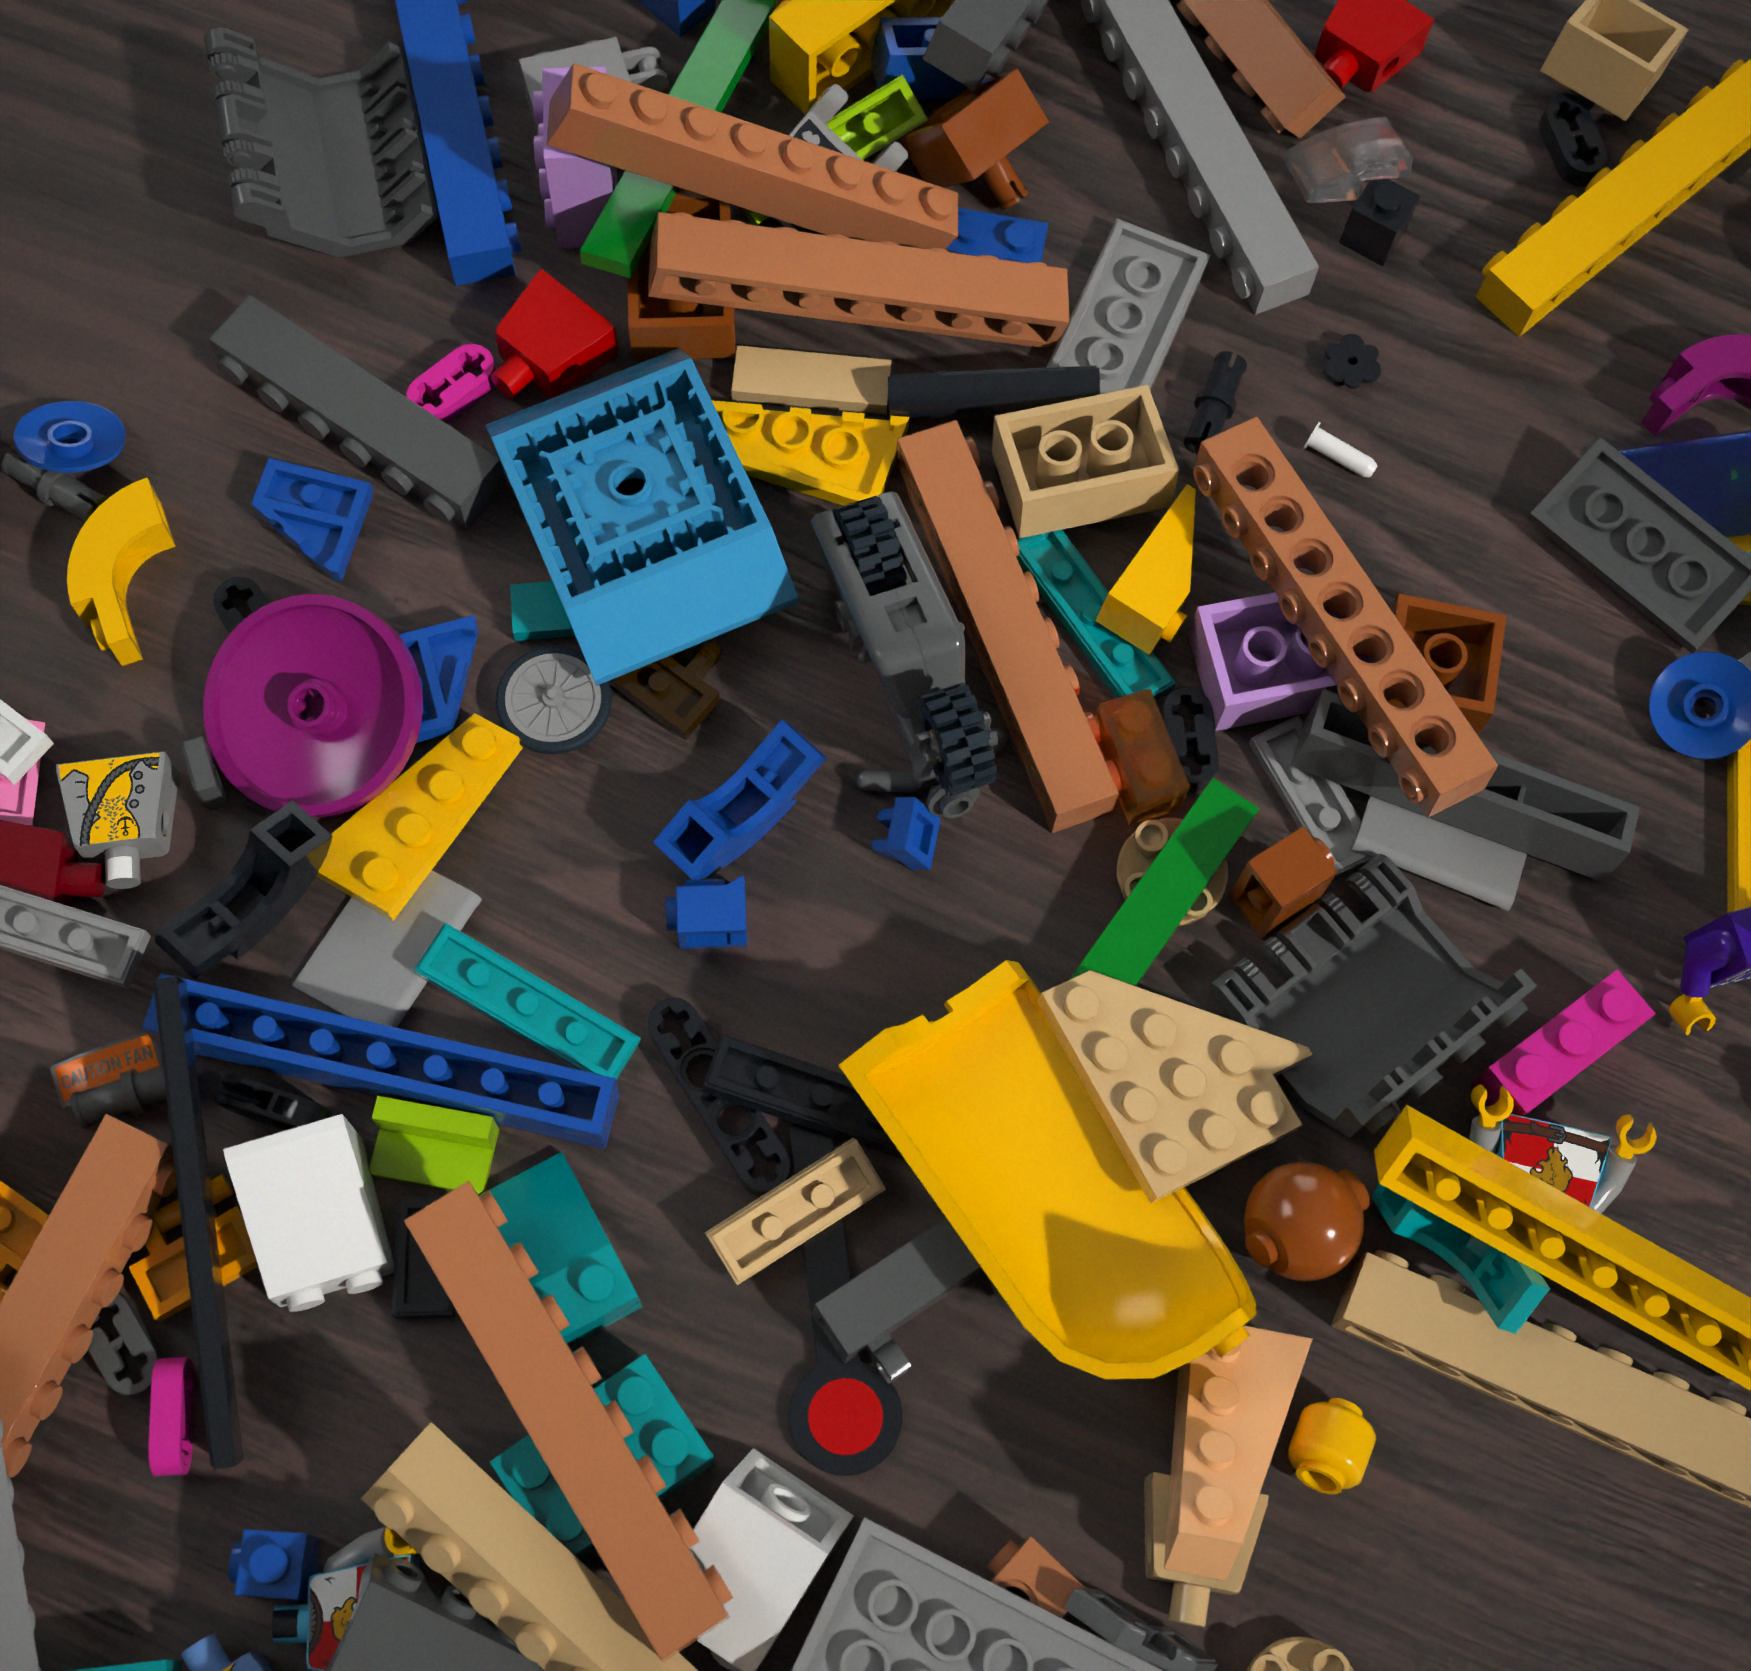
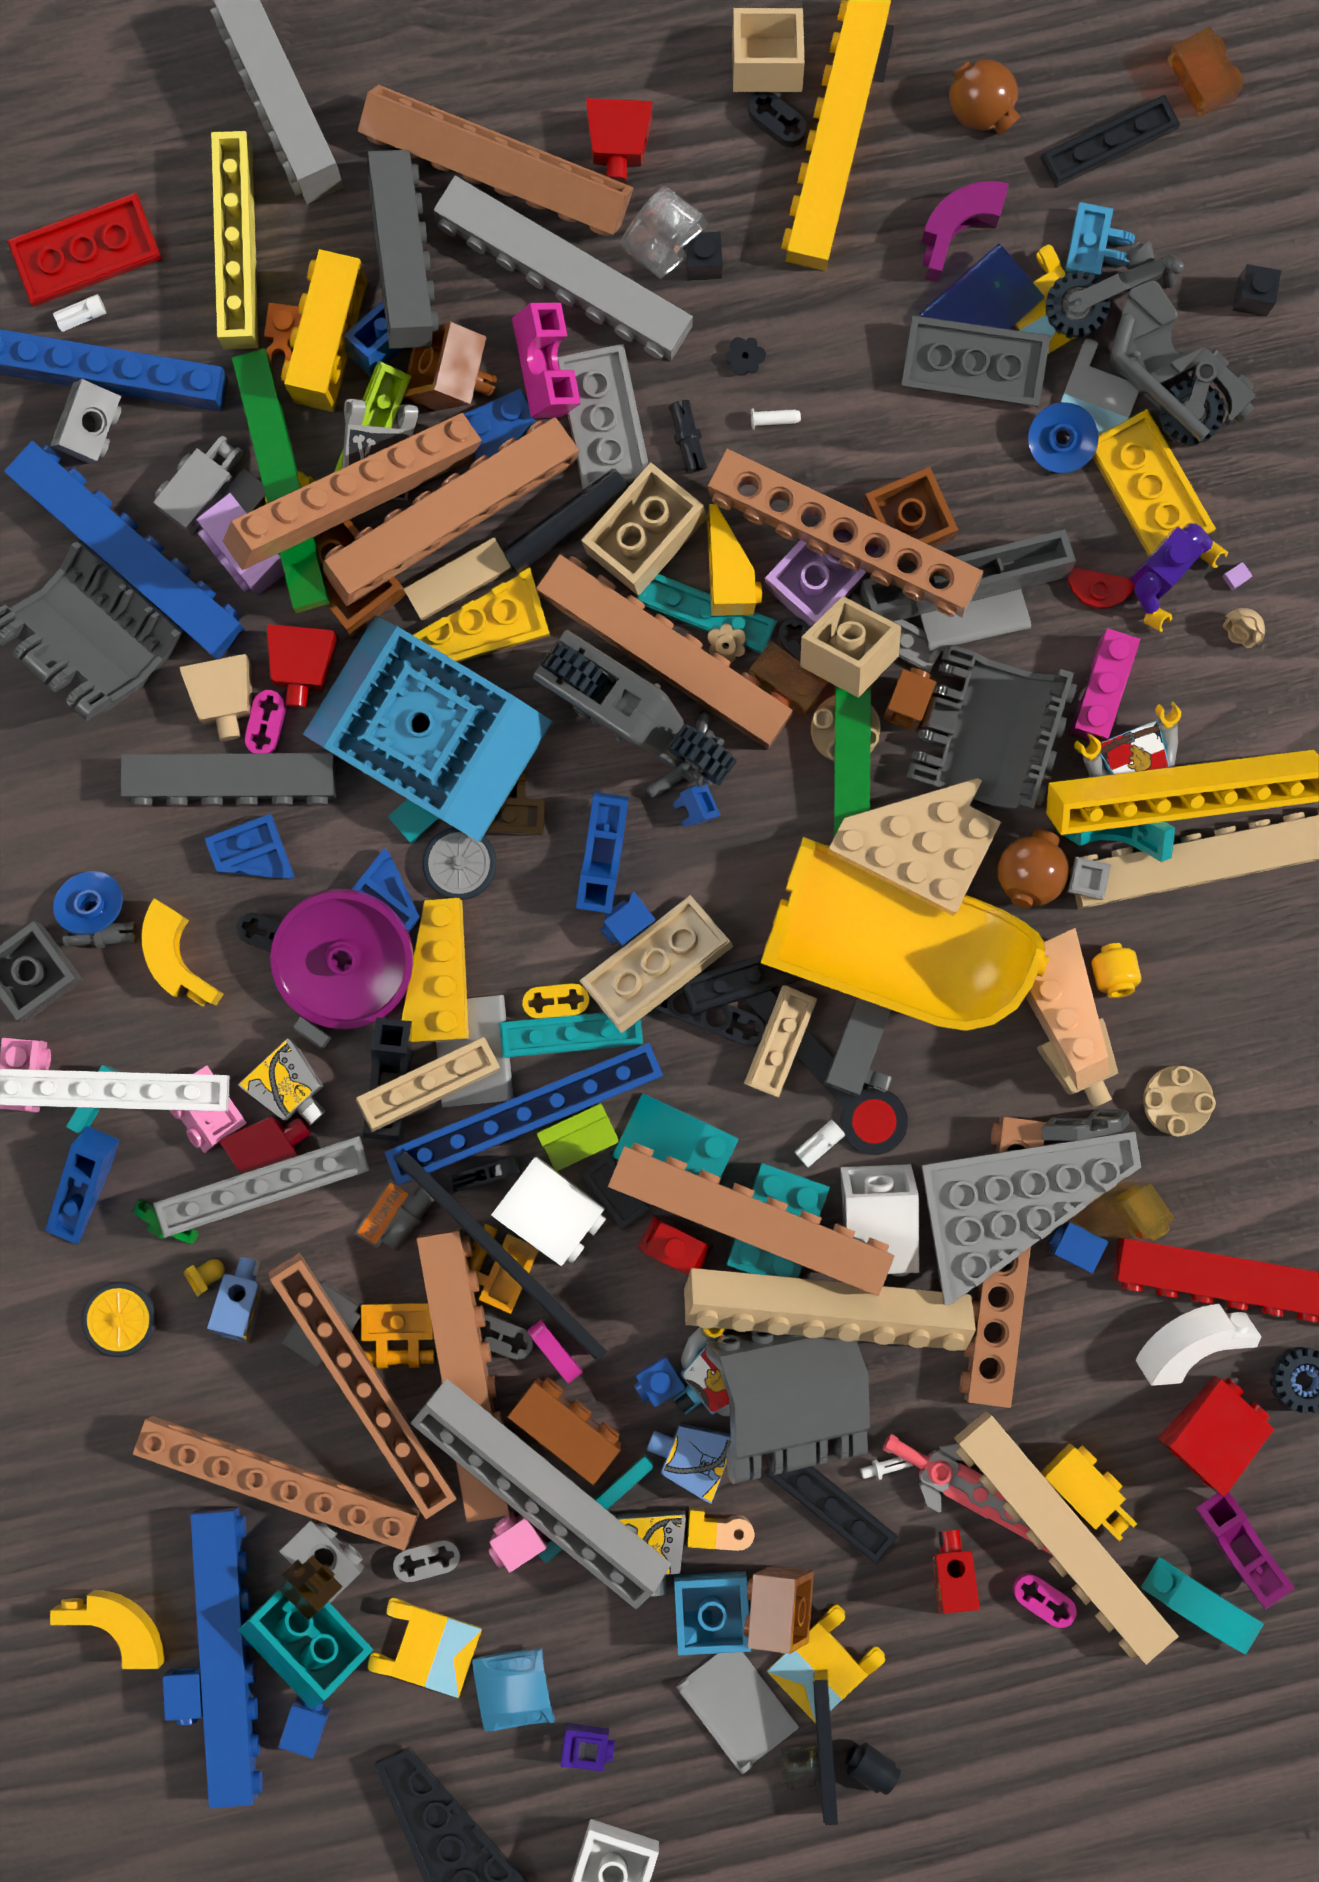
camera: 30 degrees left, 15 degrees up
none -> tan torso [180,654,252,741]
none -> tan plate [356,1037,500,1132]
none -> dark orange brick [508,1376,621,1485]
none -> dark pink arch [512,303,581,418]
none -> yellow beam [522,984,590,1019]
none -> tan tile [579,895,733,1033]
none -> red torso [637,1216,713,1276]
none -> tan plant [708,624,746,663]
none -> white piece [794,1119,845,1167]
none -> tan brick [800,596,901,698]
none -> red plate [1067,567,1135,609]
none -> light grey tile [1067,857,1111,900]

